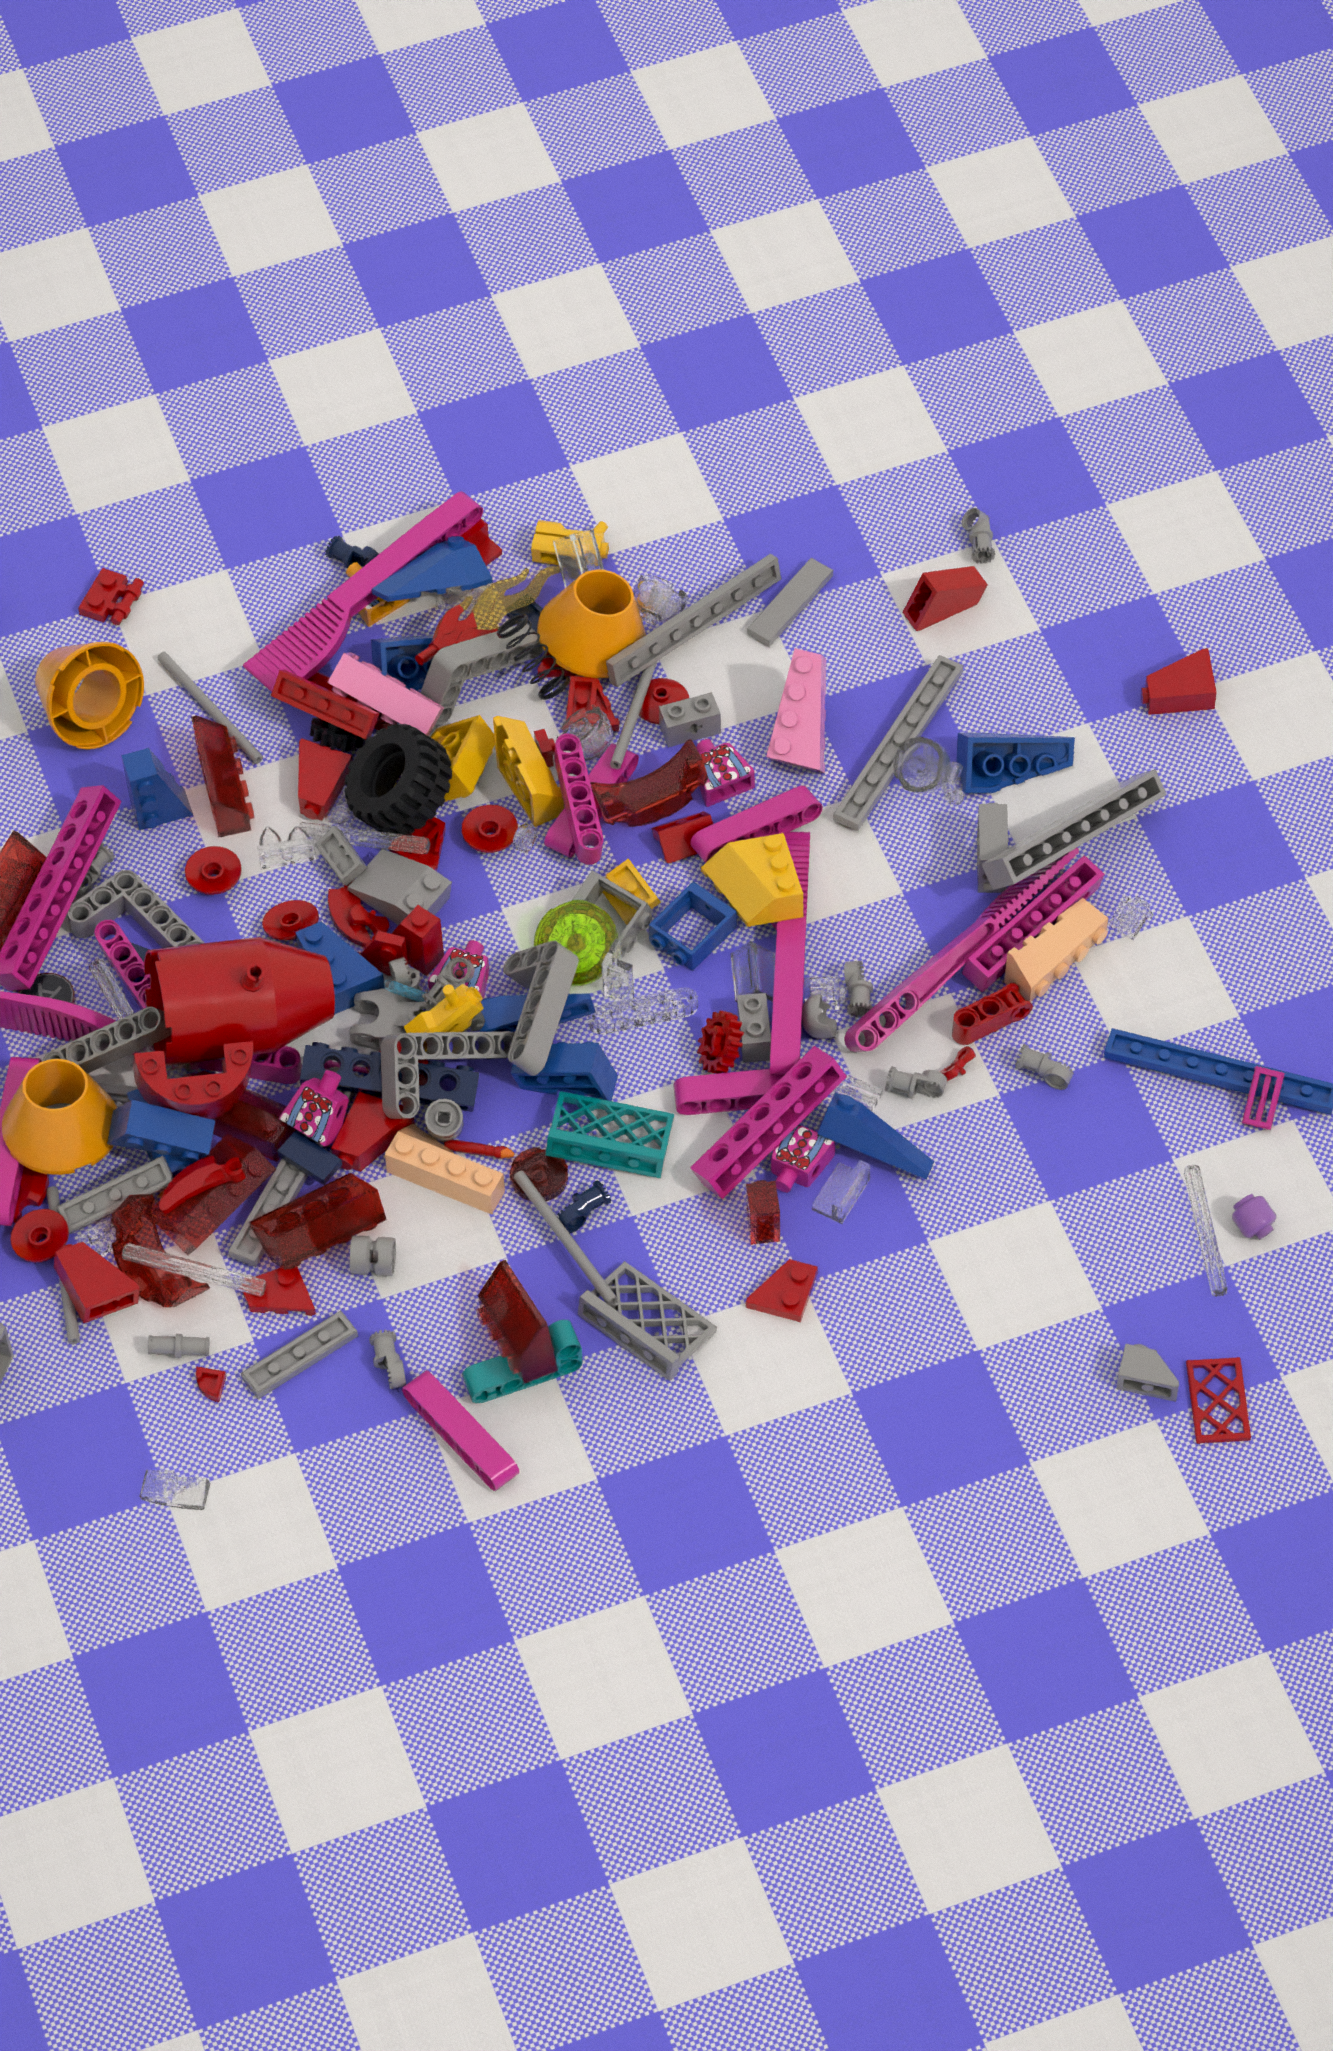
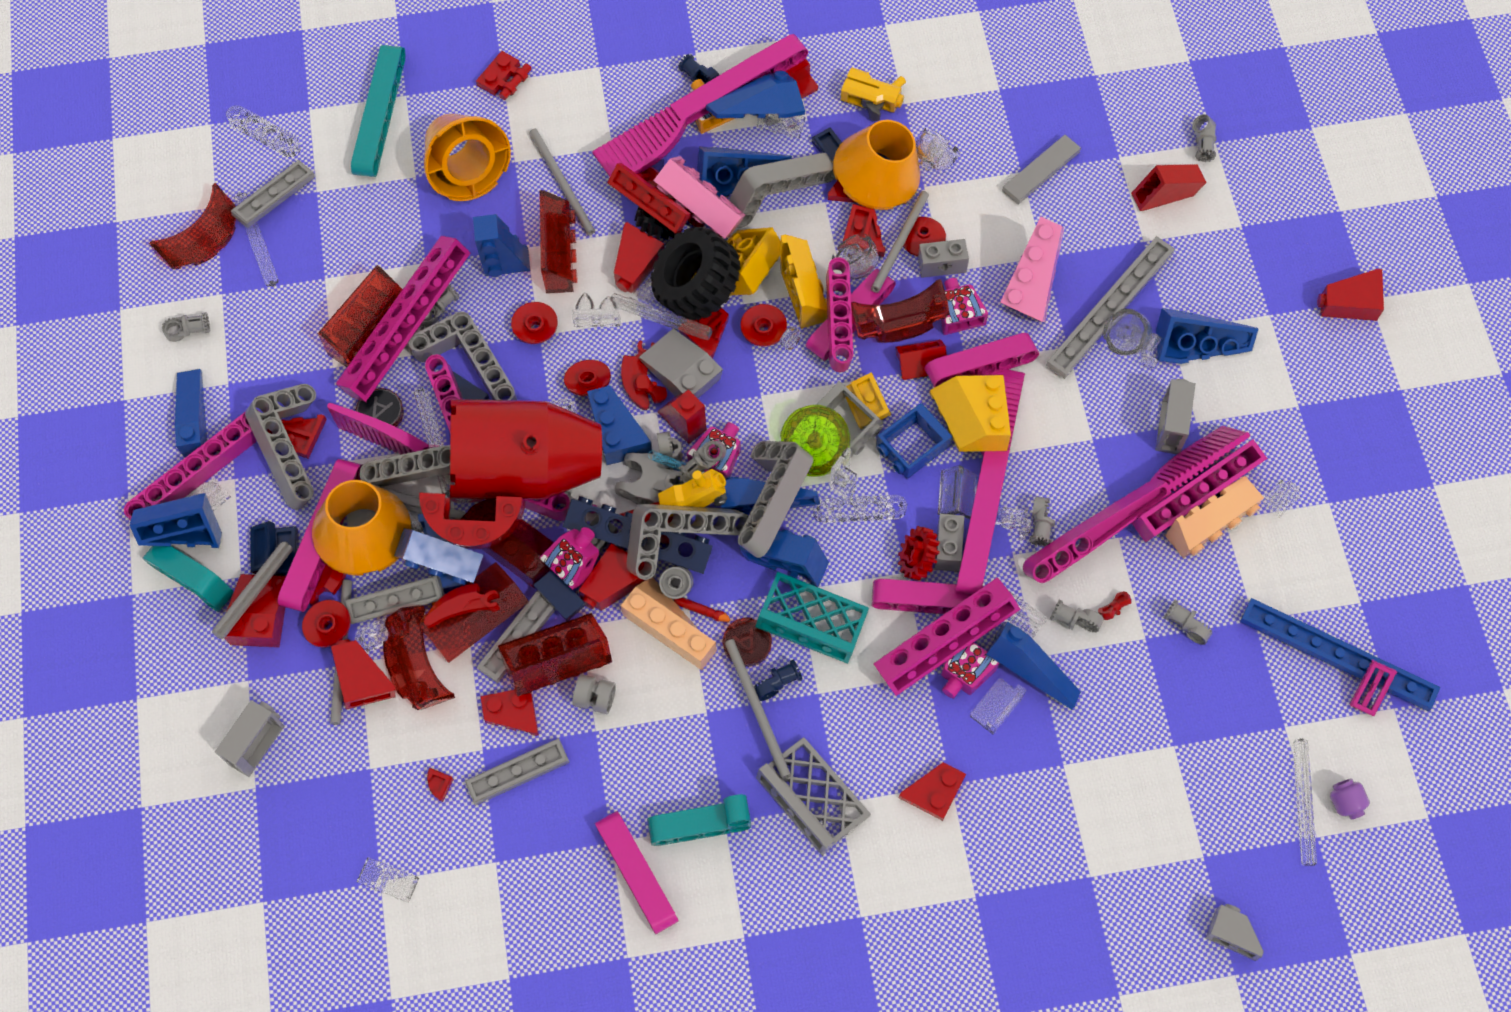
camera: 10 degrees right, 10 degrees up
clear axle [122,1243,266,1296] -> none
light grey pin [148,1334,210,1358] -> none
light grey plate [314,826,367,886] -> none
red wing [358,931,409,976] -> none
light grey connector [369,1330,406,1389] -> none
clear yellow piece [415,566,565,665] -> none
clear red slope [476,1260,558,1383] -> none
black piece [497,614,570,700] -> none
red plate [534,728,555,768] -> none
clear panel [553,530,604,588] -> none
light grey plate [606,554,781,687] -> none
clear red brick [746,1180,780,1245] -> none
light grey hair [802,994,837,1039] -> none
red piece [952,983,1033,1045] -> none
light grey brick [981,769,1167,890] -> none
red window [1186,1357,1251,1444] -> none

